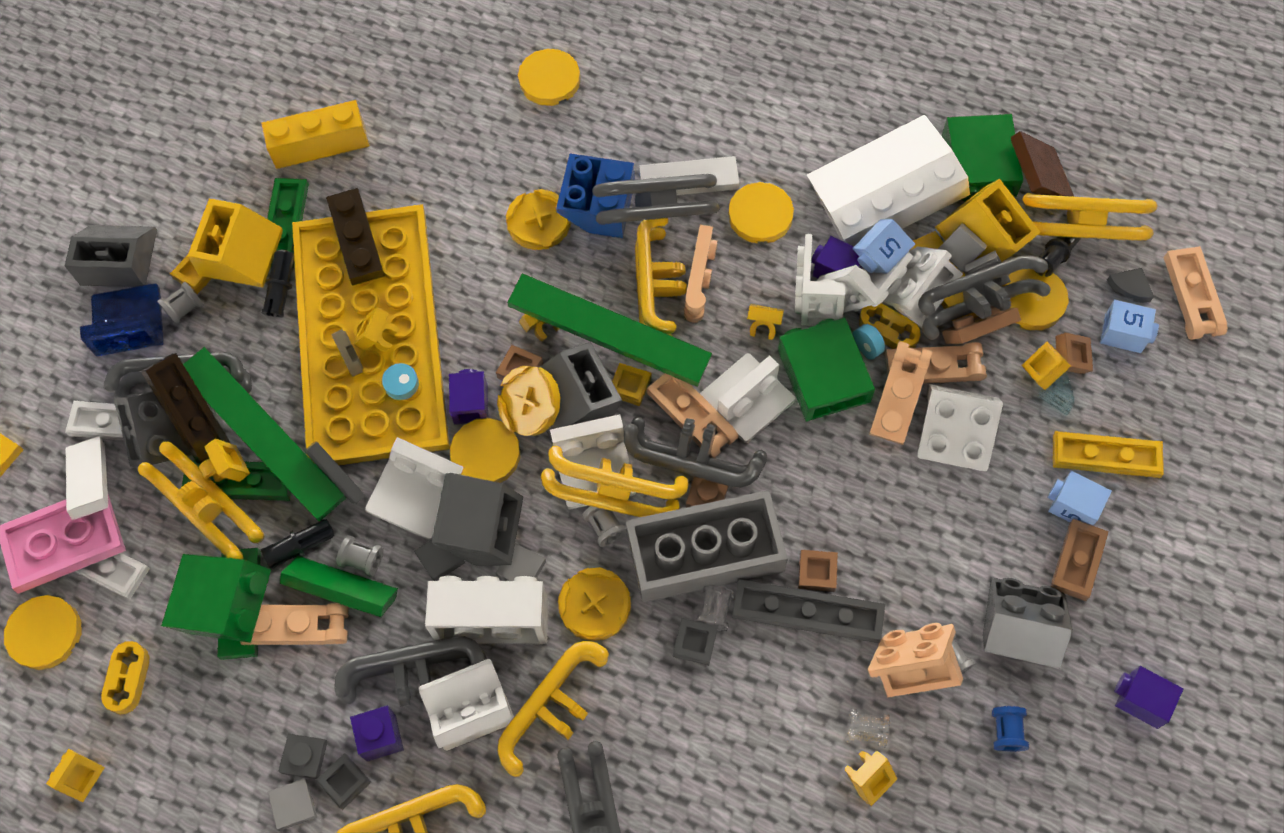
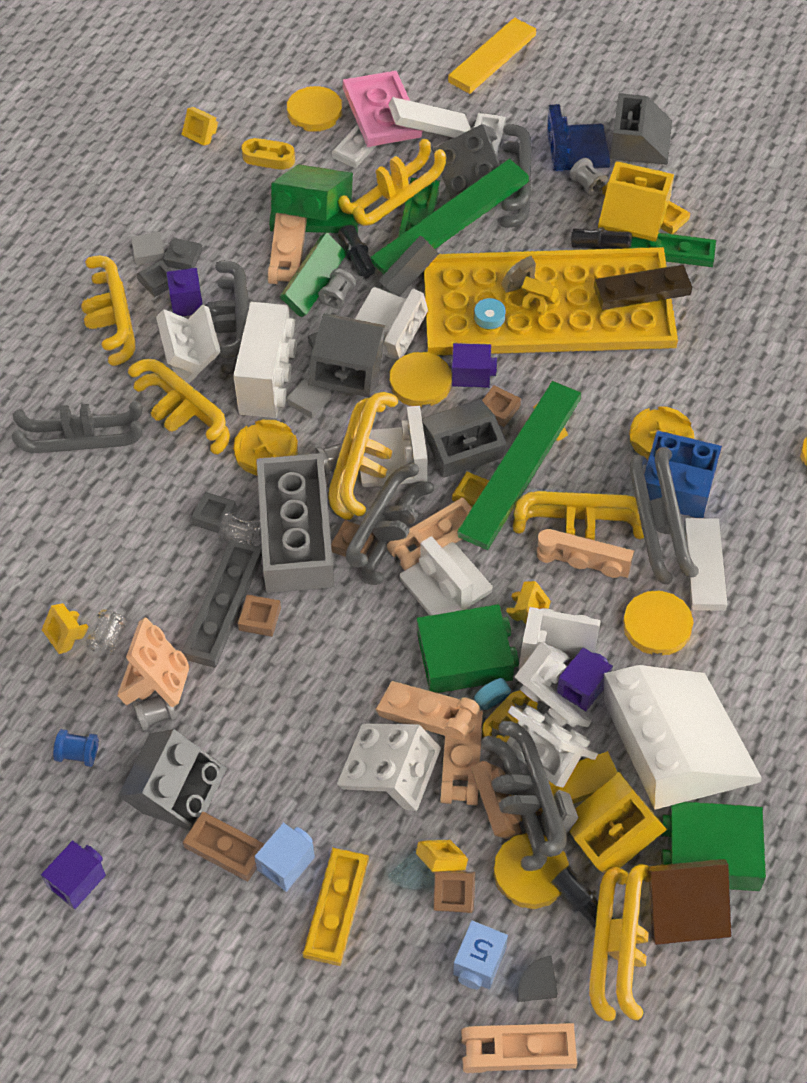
camera: 95 degrees right, 10 degrees down
dark brown plate [141,353,230,463] -> none
yellow tile [199,439,250,482] -> none
yellow brick [261,100,370,169] -> none
yellow tile [497,366,561,436] -> none
light blue brick [852,219,915,274] -> none
light grey tile [938,223,987,272] -> none

